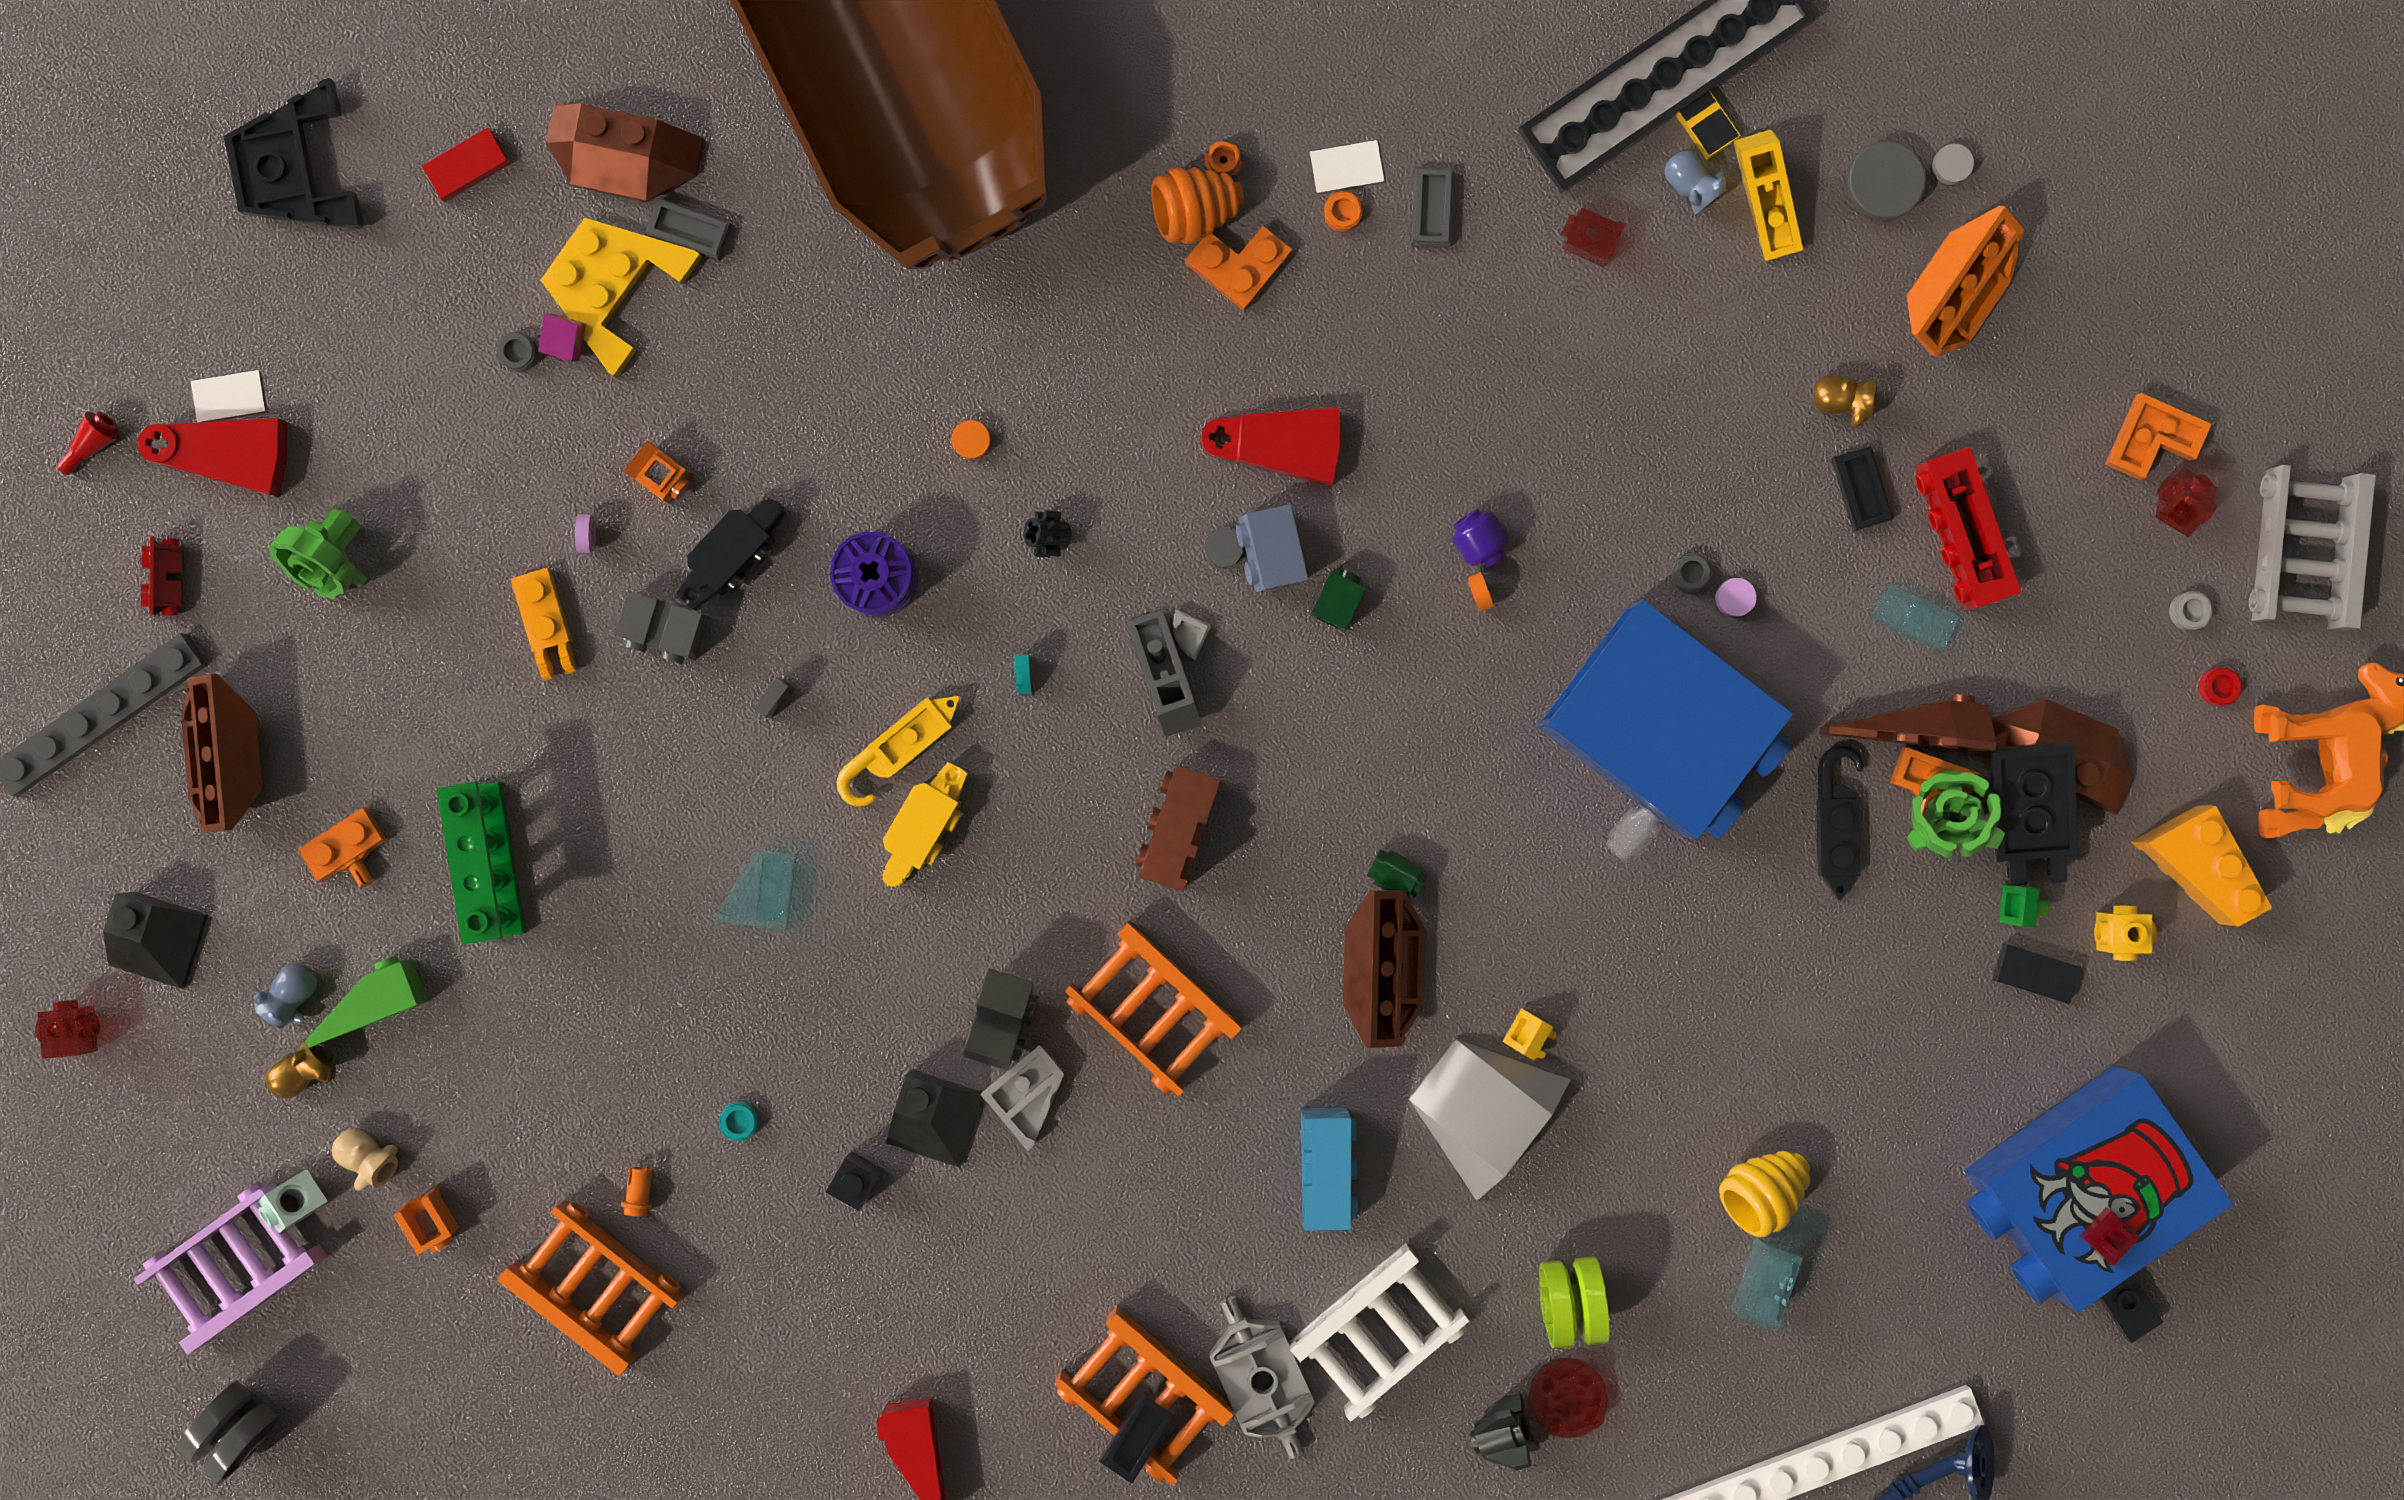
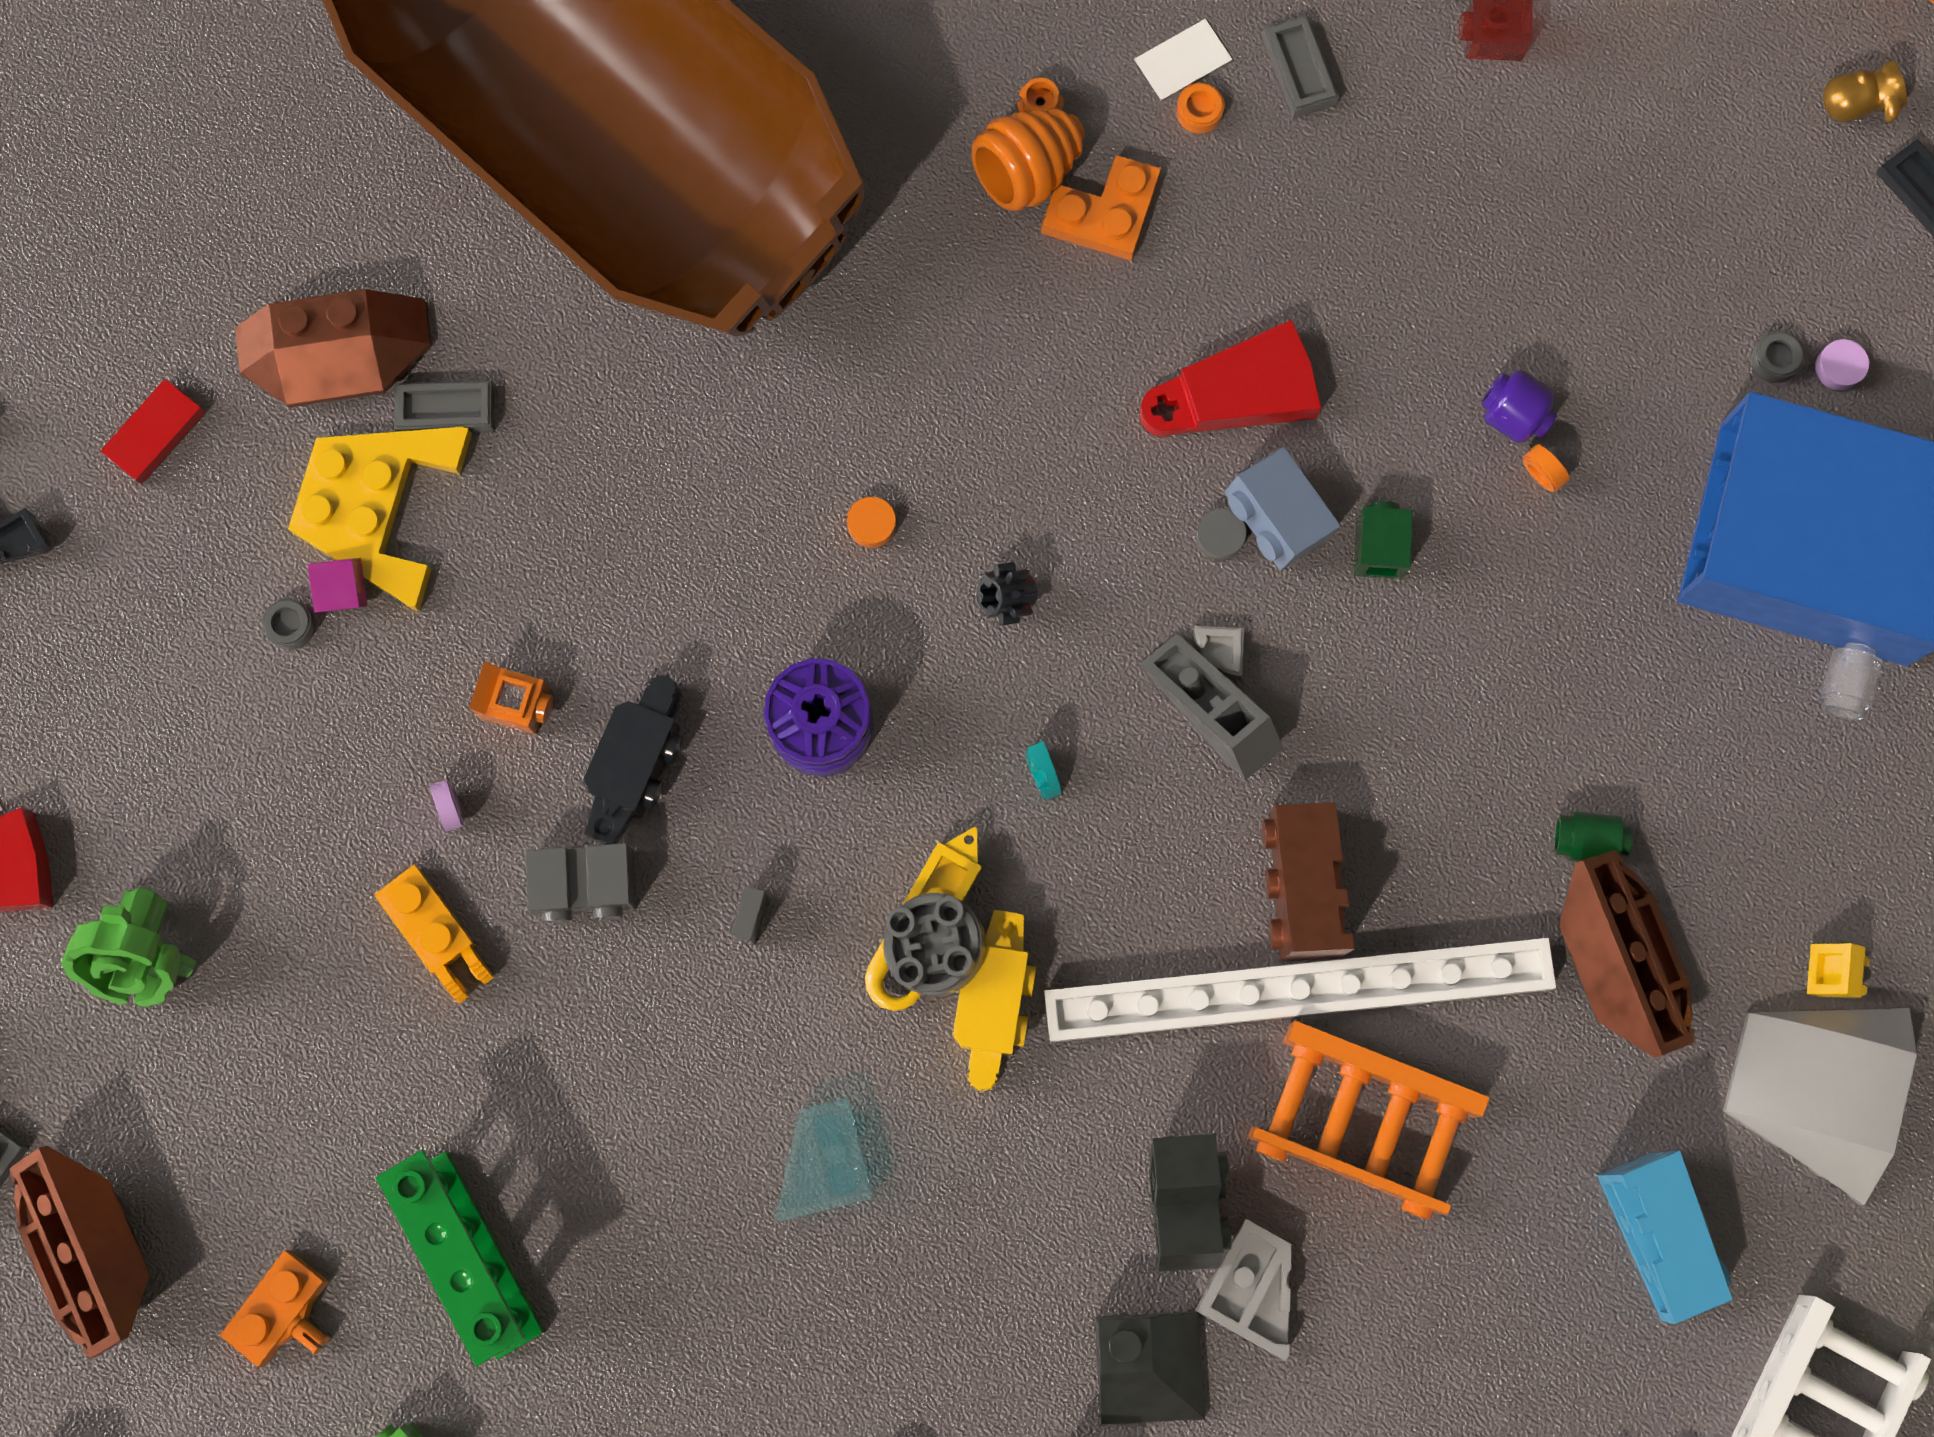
camera: 15 degrees left, 10 degrees down
none -> dark grey tile [883,893,986,997]
none -> white plate [1044,938,1556,1043]

